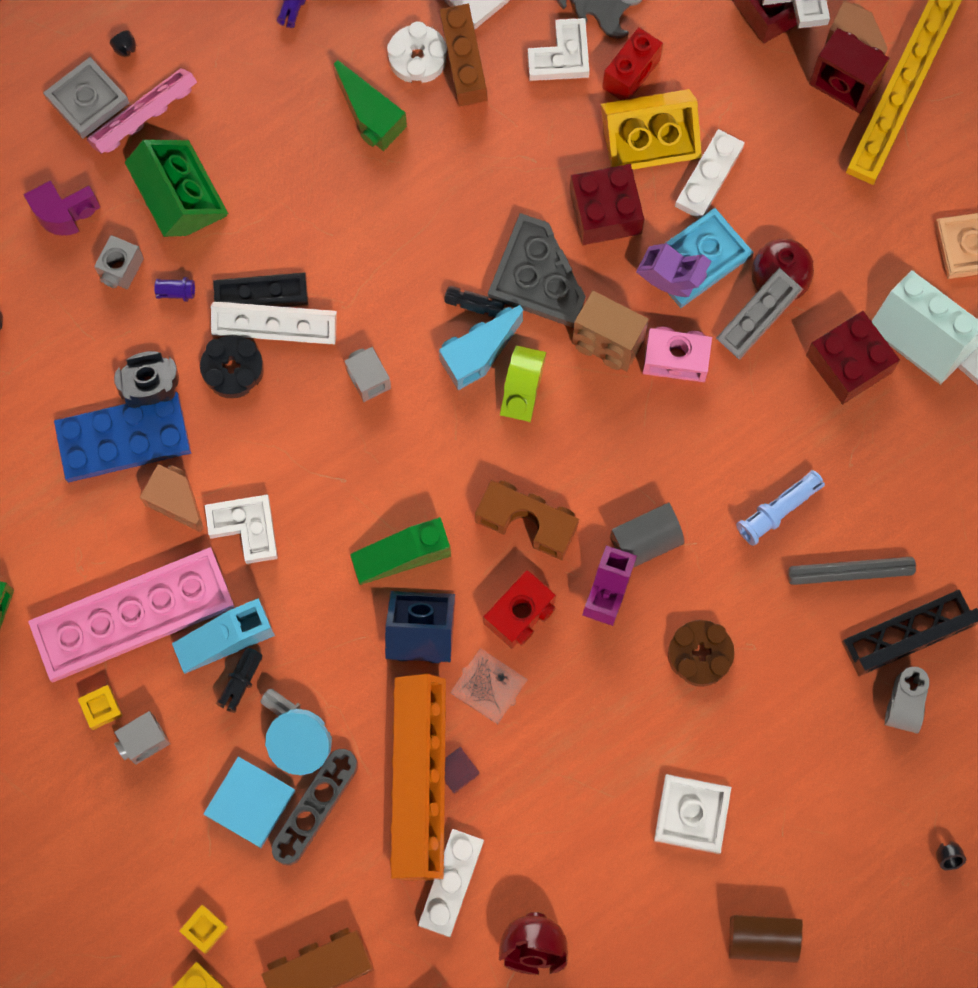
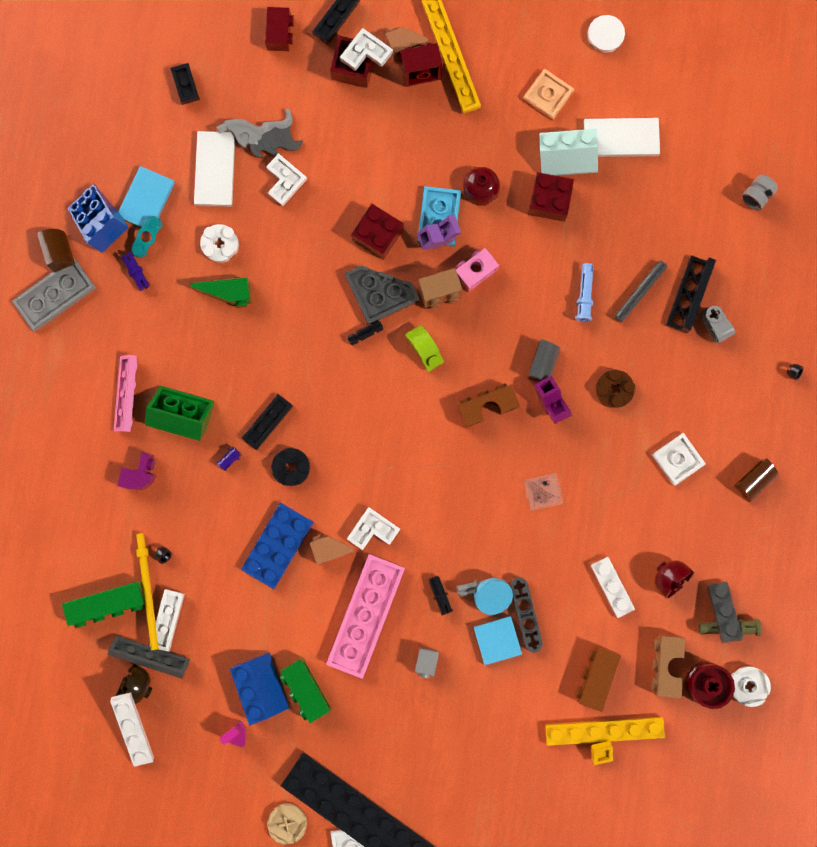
camera: 45 degrees left, 10 degrees up
light grey plate [43,57,130,139] -> none
yellow plate [78,685,123,730] -> none
light grey brick [94,235,144,290] -> none
black hinge [109,30,136,57] -> none
plate [114,351,179,408] -> none
medium azure slope [172,598,275,674] -> none
yellow plate [179,905,229,954] -> none
white plate [211,302,337,345] -> none
light grey brick [344,347,391,402] -> none
green slope [350,517,451,585] -> none
dark blue slope [385,591,455,663] -> none
orange brick [390,674,446,881] -> none
dark orange arch [439,3,488,107] -> none
medium azure slope [439,305,523,390] -> none
tile [445,747,480,794] -> none
red brick [483,570,556,649] -> none
yellow slope [601,89,702,170] -> none
red brick [602,27,663,100] -> none
white plate [675,129,745,219] -> none
light grey tile [716,268,804,359] -> none

